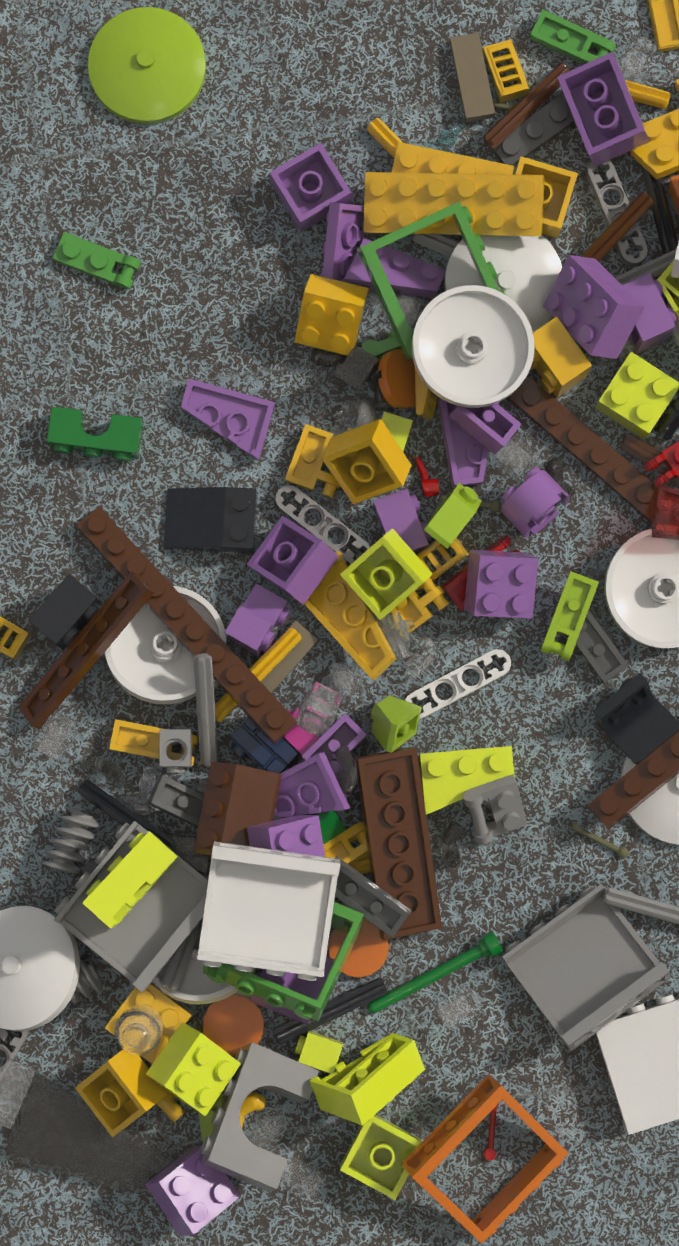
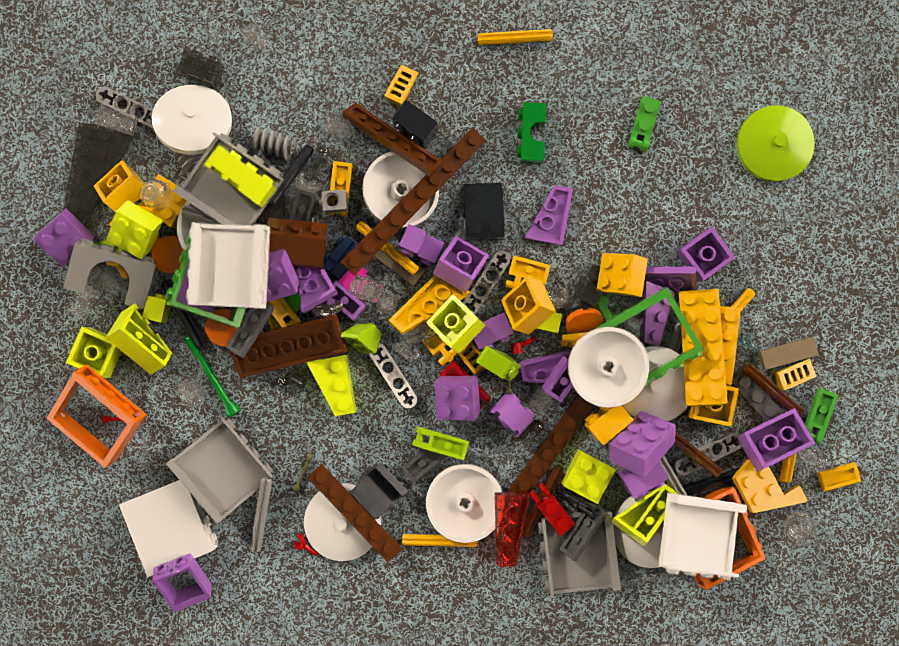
camera: 85 degrees right, 5 degrees up
light grey axle [194,653,218,767] -> none
light grey plate [463,774,528,845] -> none

